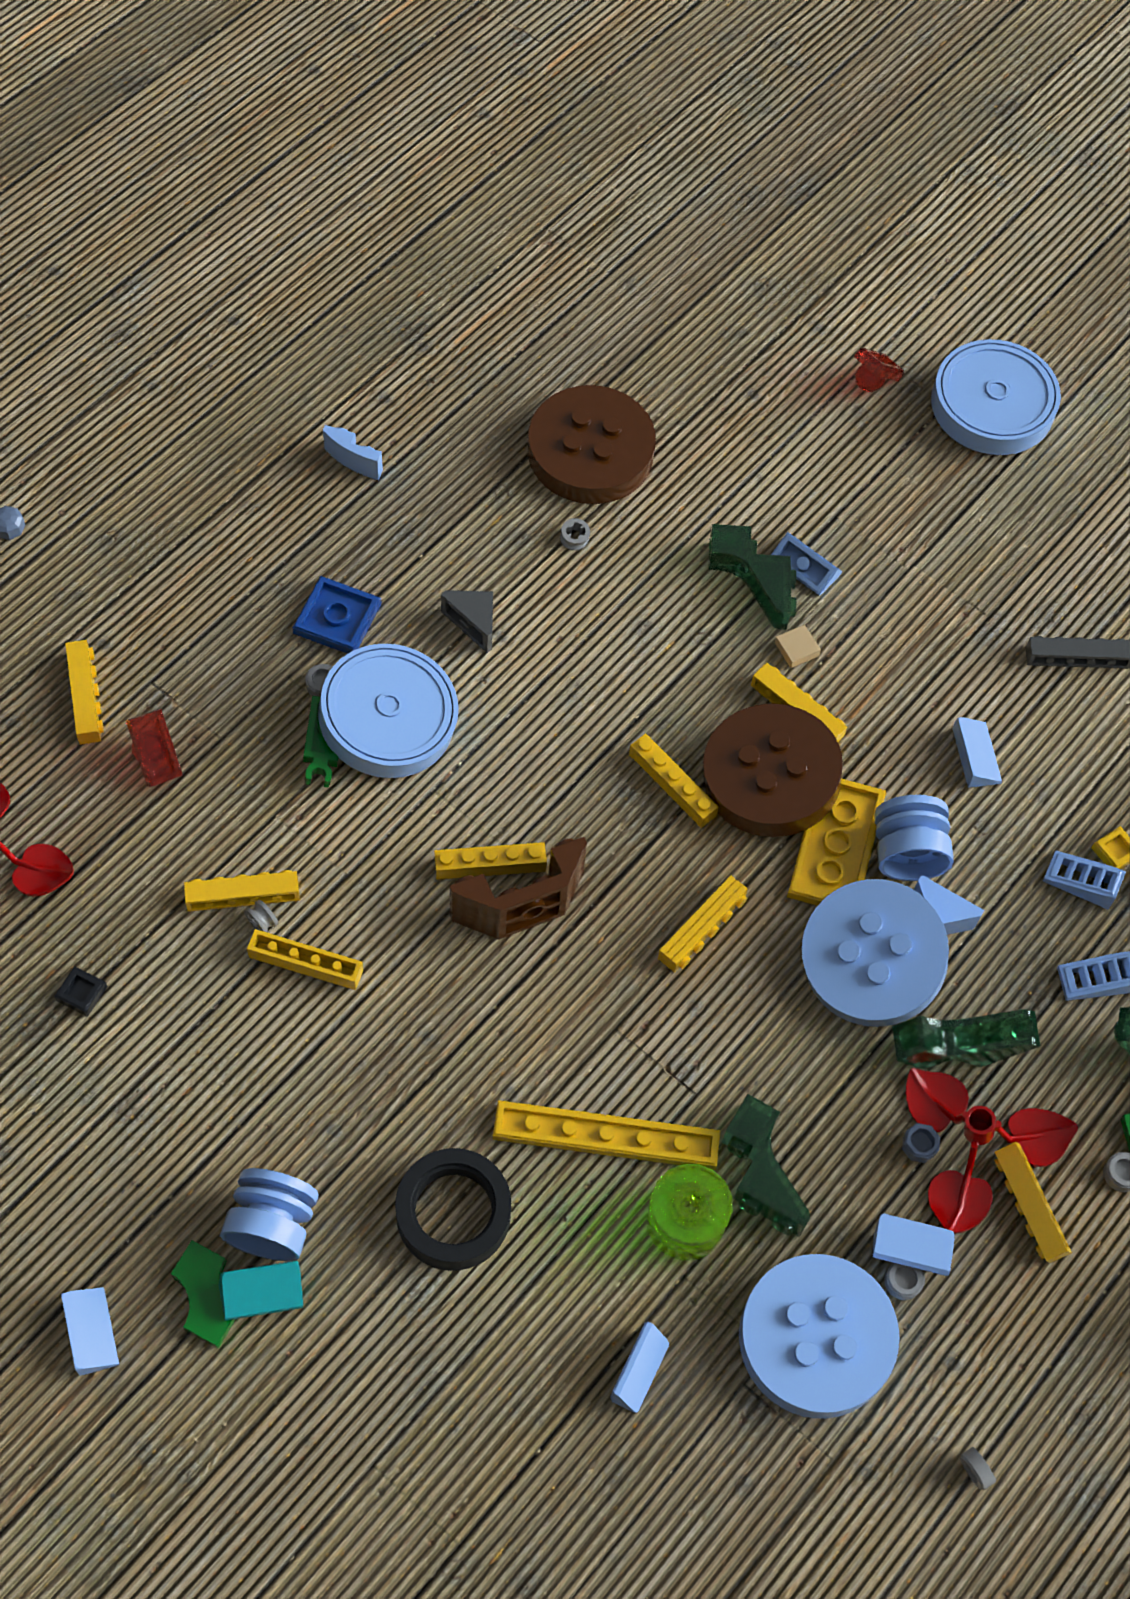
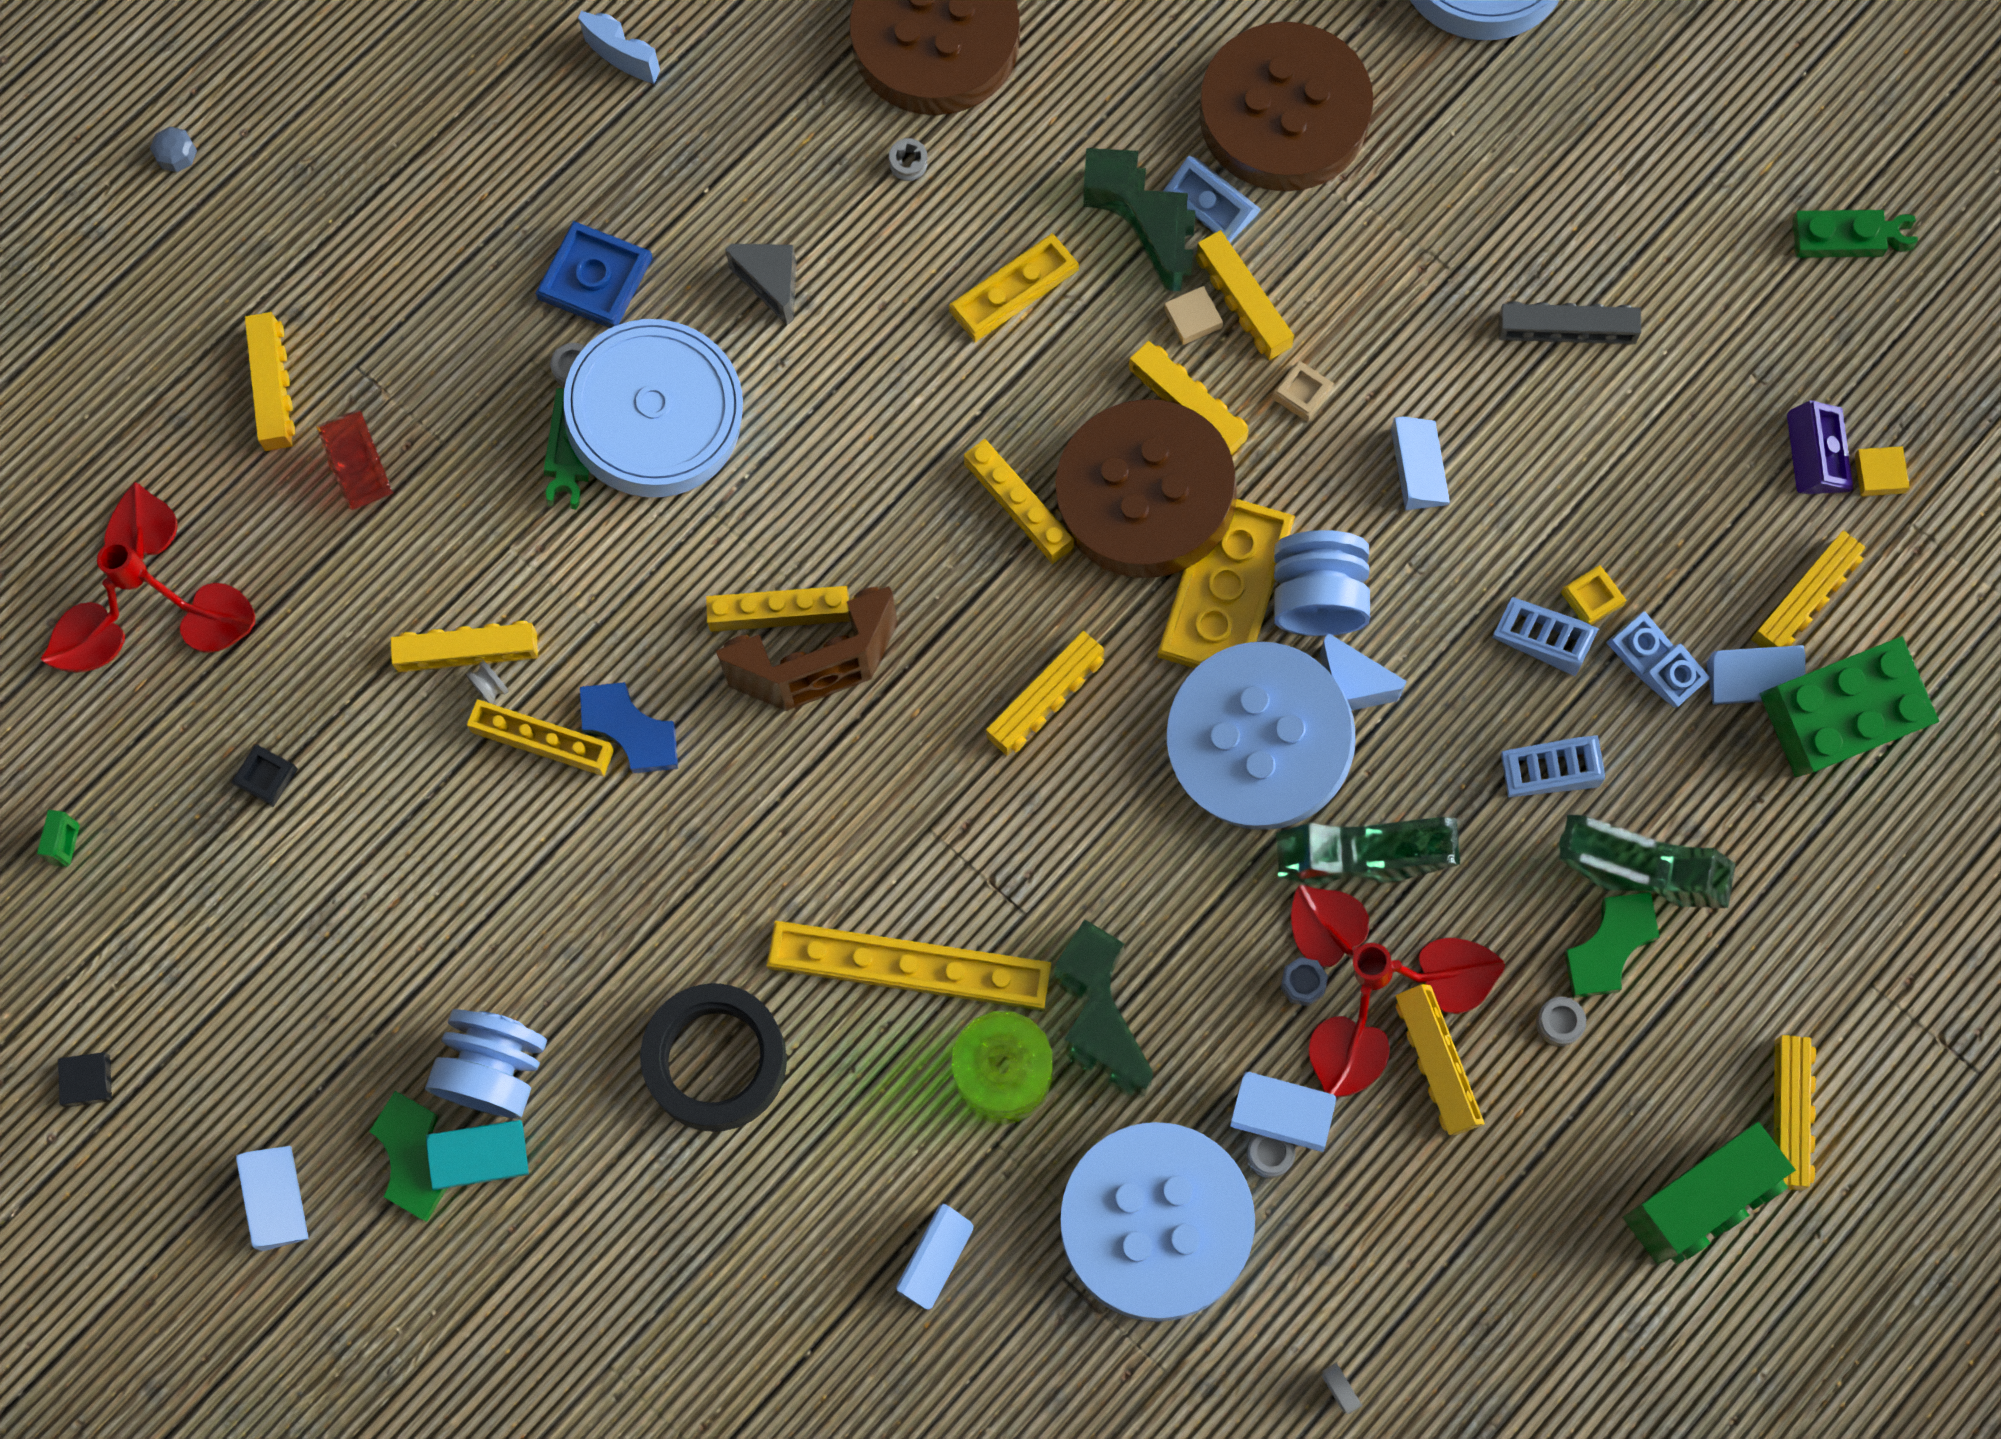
camera: 10 degrees right, 10 degrees up
none -> blue tile [580,682,678,773]
none -> yellow tile [949,233,1079,343]
none -> yellow piece [1195,230,1294,360]
none -> reddish brown brick [1200,22,1373,191]
none -> tan tile [1272,360,1335,422]

